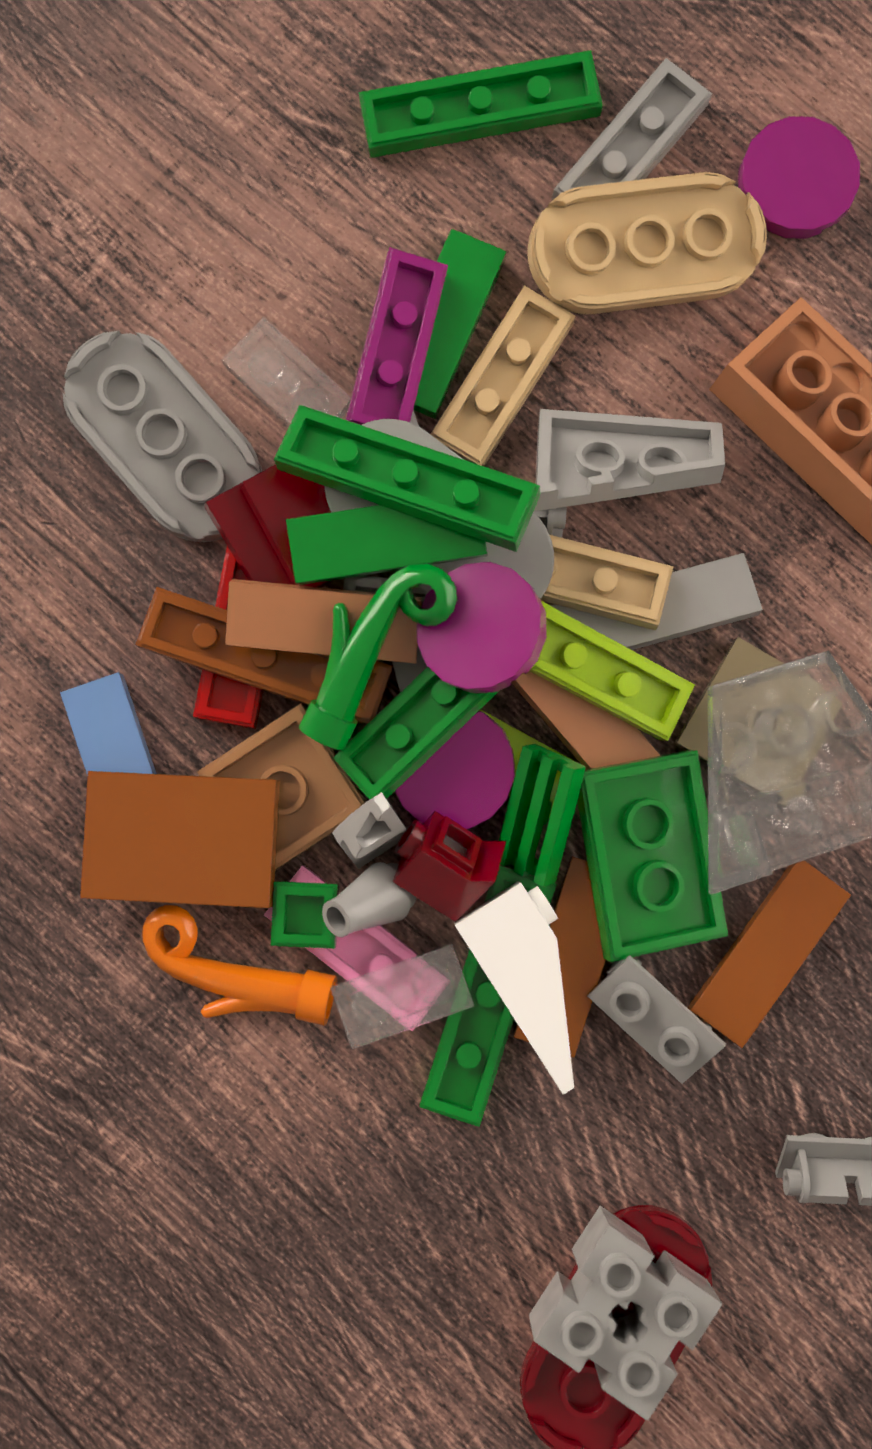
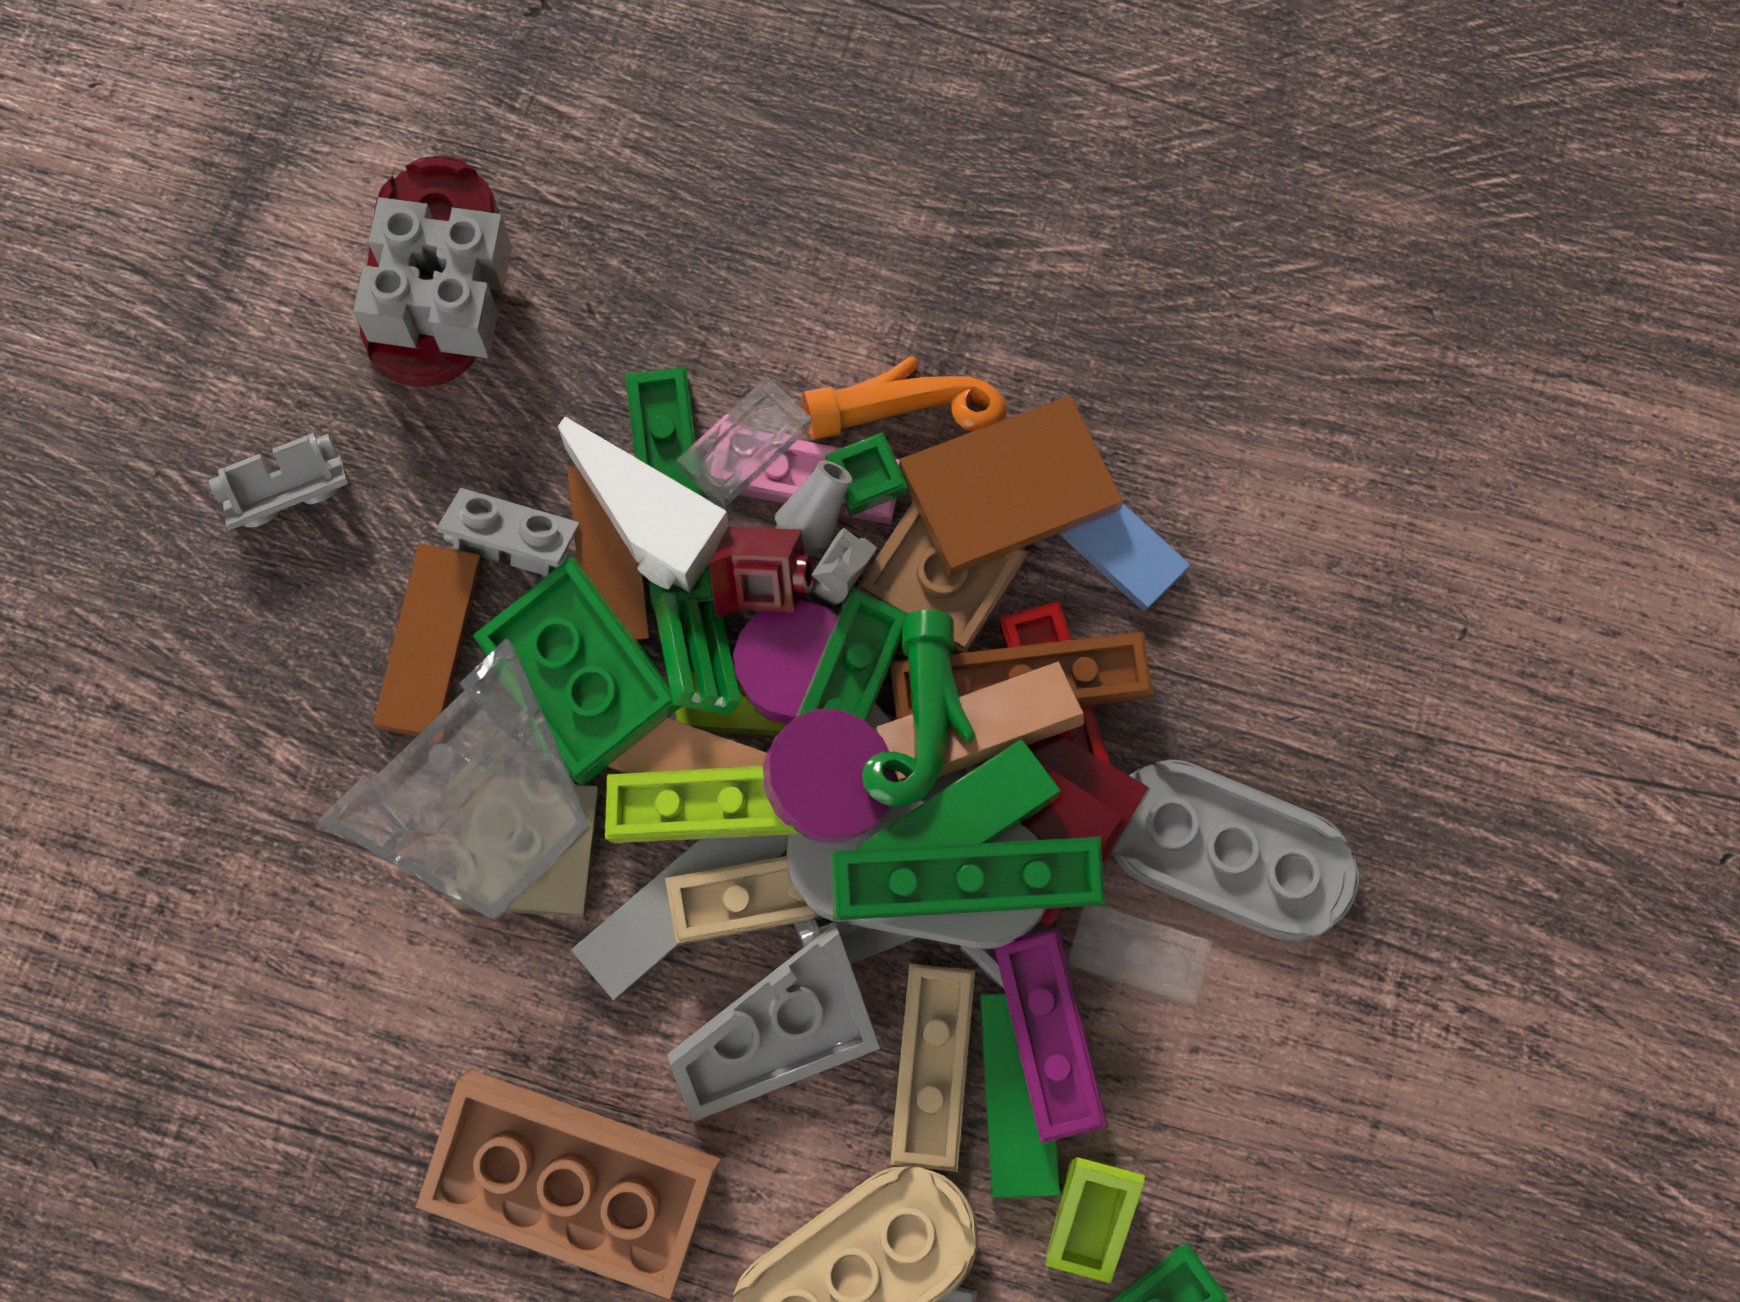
camera: 150 degrees right, 10 degrees down
none -> lime slope [1045,1157,1145,1284]

